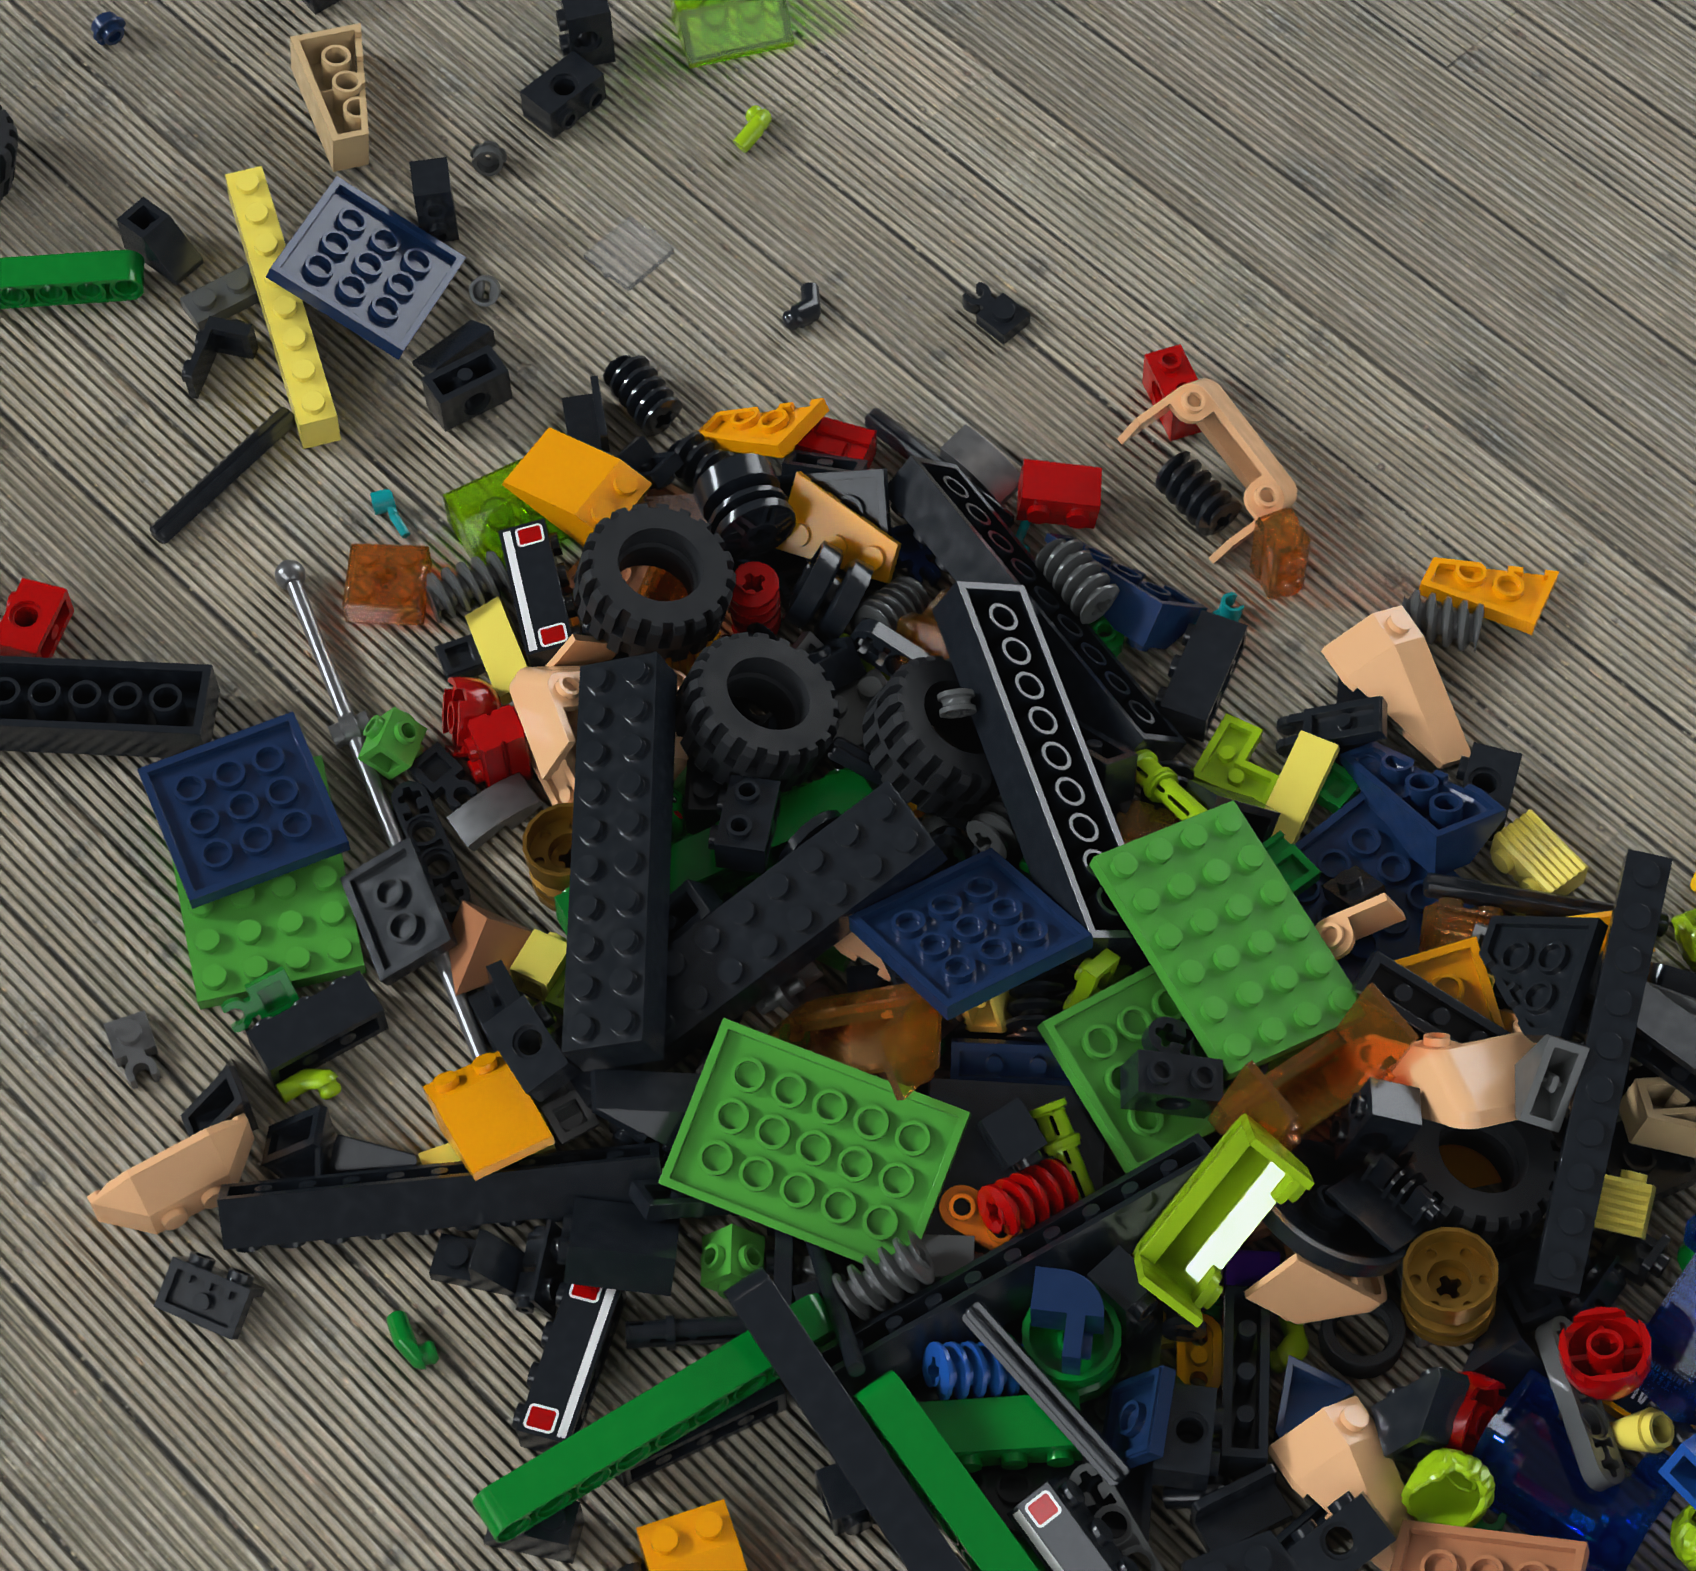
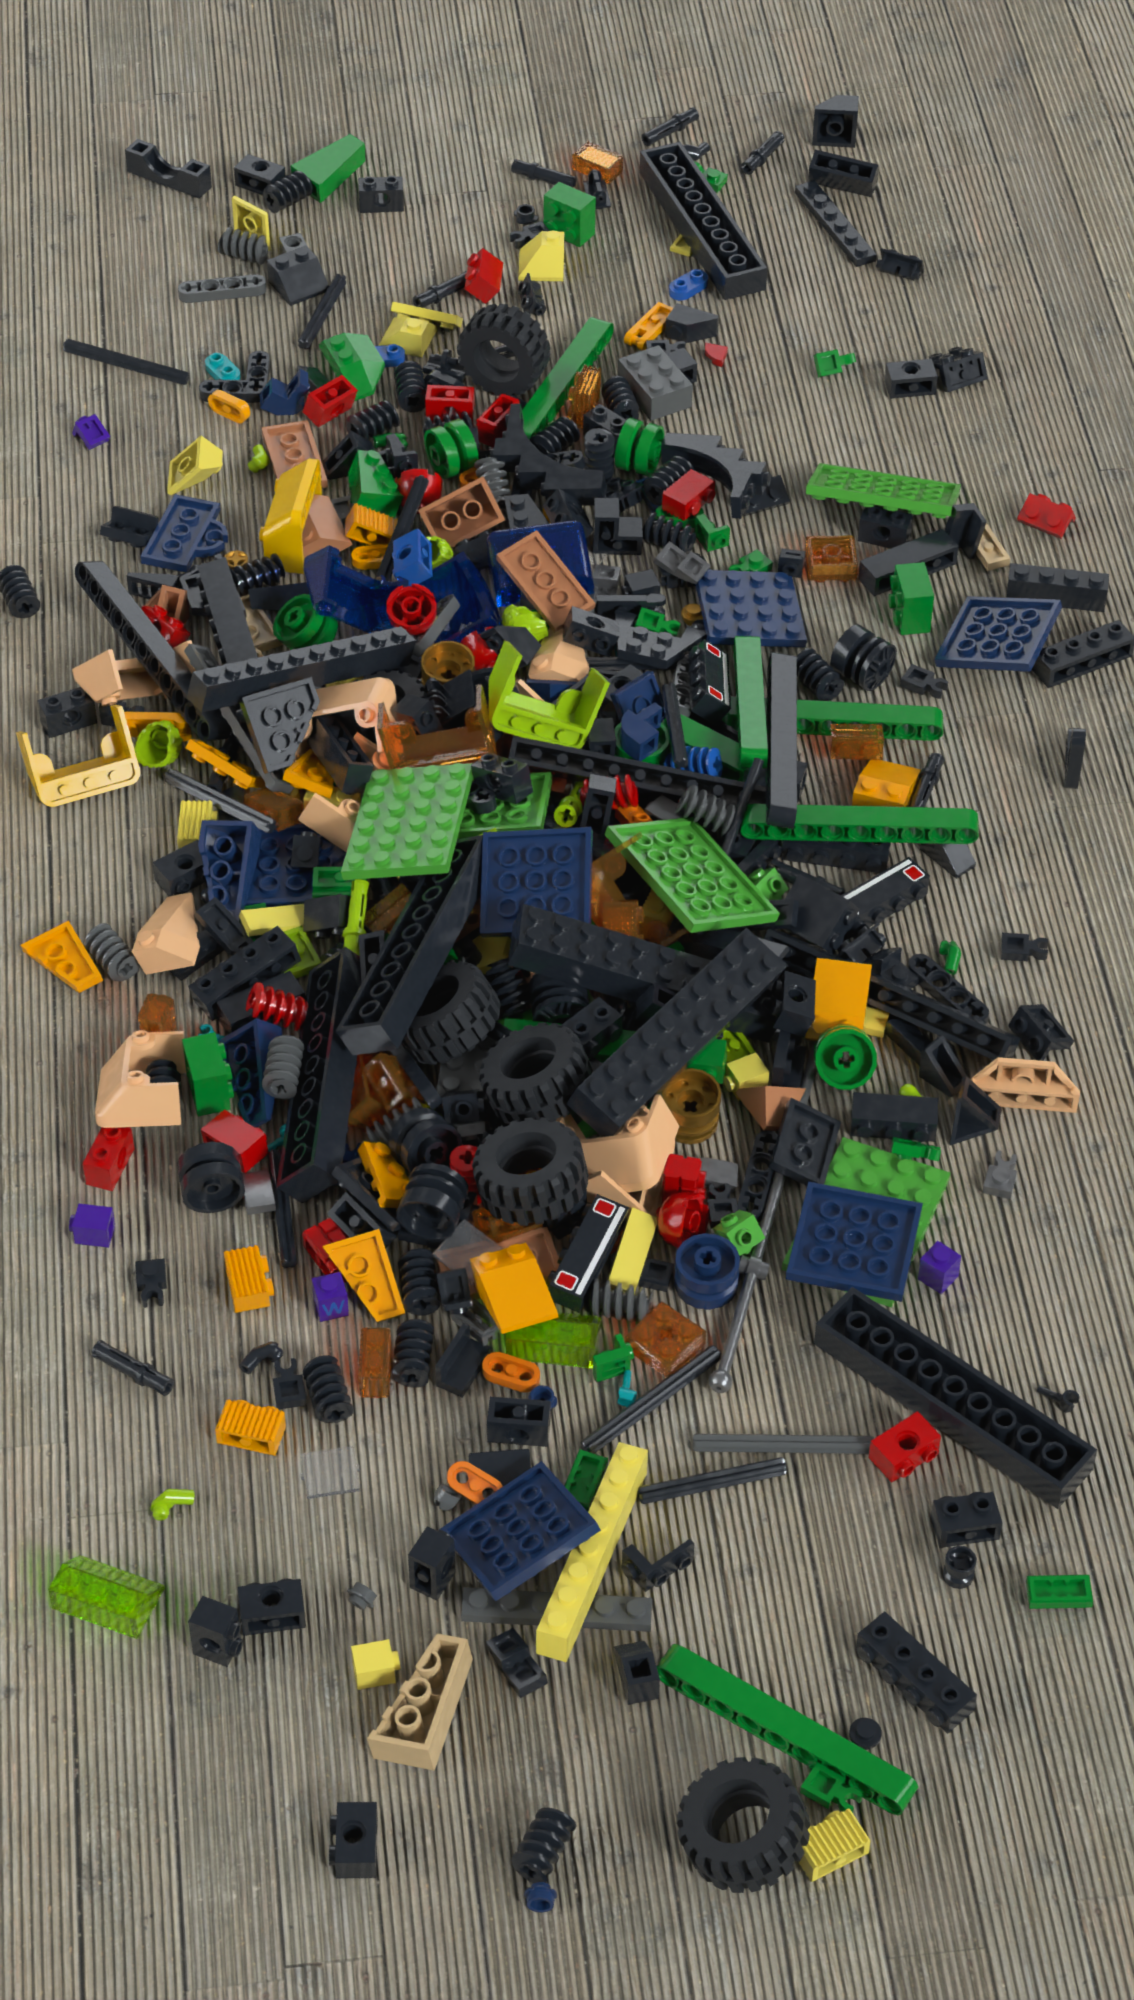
camera: 145 degrees left, 10 degrees down
dark grey bush [937,688,977,719] -> none
dark grey slope [1515,1034,1590,1133] -> none
none -> dark purple brick [69,1203,115,1248]
none -> black pin [91,1340,174,1396]
none -> black wheel [177,1142,245,1213]
none -> green brick [182,1032,234,1117]
none -> black brick [188,925,301,1021]
none -> light orange brick [215,1399,286,1456]
none -> light orange brick [224,1245,274,1313]
none -> red piece [245,982,308,1032]
none -> black plate [272,1358,307,1410]
none -> black piece [303,1355,354,1423]
none -> dark purple brick [312,1272,349,1322]
none -> light yellow brick [351,1639,400,1690]
none -> clear orange brick [358,1327,392,1398]
none -> orange plate [447,1461,503,1504]
none -> orange plate [482,1352,540,1393]
none -> black slope [486,1628,548,1698]
none -> black piece [511,1807,577,1883]
none -> dark blue plate [529,1385,557,1409]
none -> green plate [564,1449,608,1512]
none -> black axle [580,1345,721,1454]
none -> green bracket [593,1333,634,1382]
none -> clear orange brick [603,900,644,940]
none -> dark blue wheel [674,1233,740,1310]
none -> dark grey axle [693,1434,874,1454]
none -> green wheel [814,1024,877,1090]
none -> black beam [908,954,989,1023]
none -> dark purple brick [918,1241,962,1295]
none -> black plate [1001,932,1048,962]

